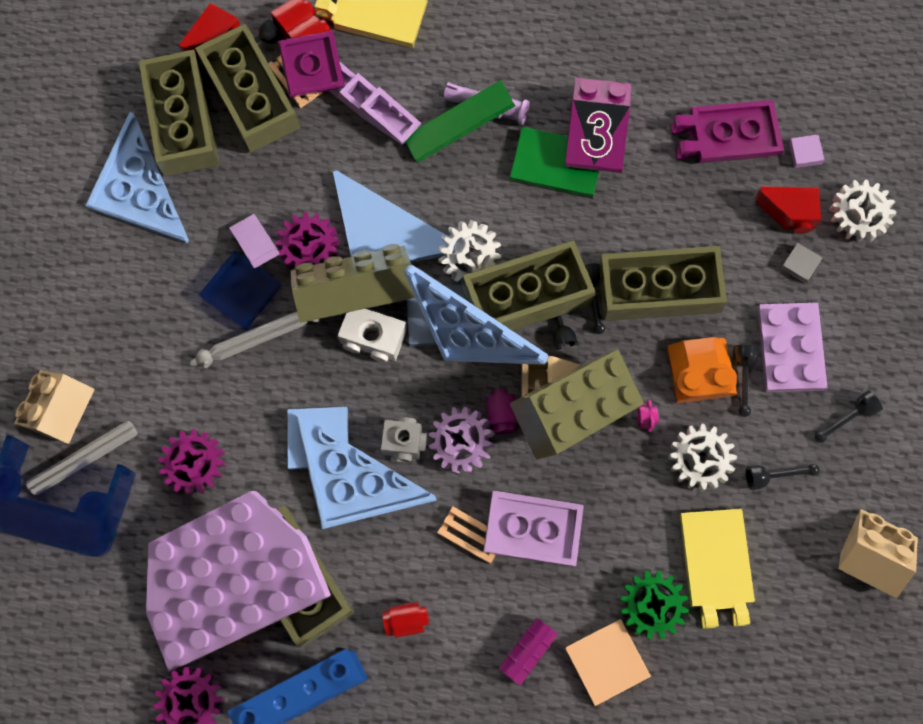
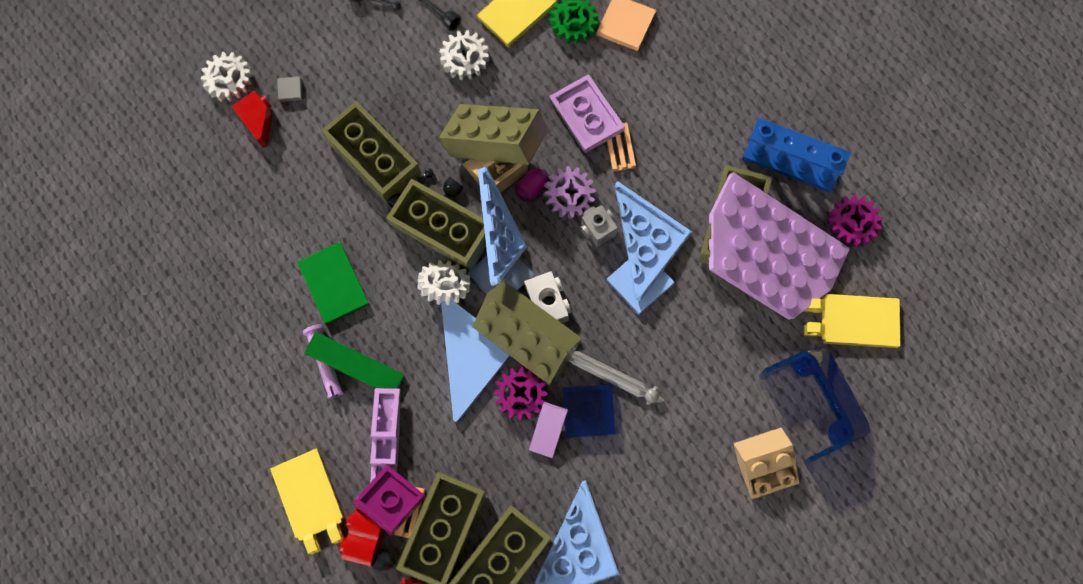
camera: 125 degrees left, 0 degrees up
light grey axle [26,421,138,495] -> none
magenta gear [158,429,226,496] -> none
red brick [382,601,430,639] -> none
magenta axle [498,618,558,686] -> none
magenta slope [565,77,632,173] -> none
dark pink plate [637,399,659,432] -> none
orange slope [667,337,737,403] -> none
magenta tile [670,100,784,163] -> none
black hinge [733,344,758,417] -> none
lavender plate [757,303,828,392] -> none
lavender tile [788,134,824,168] -> none
none -> light yellow tile [804,294,900,348]

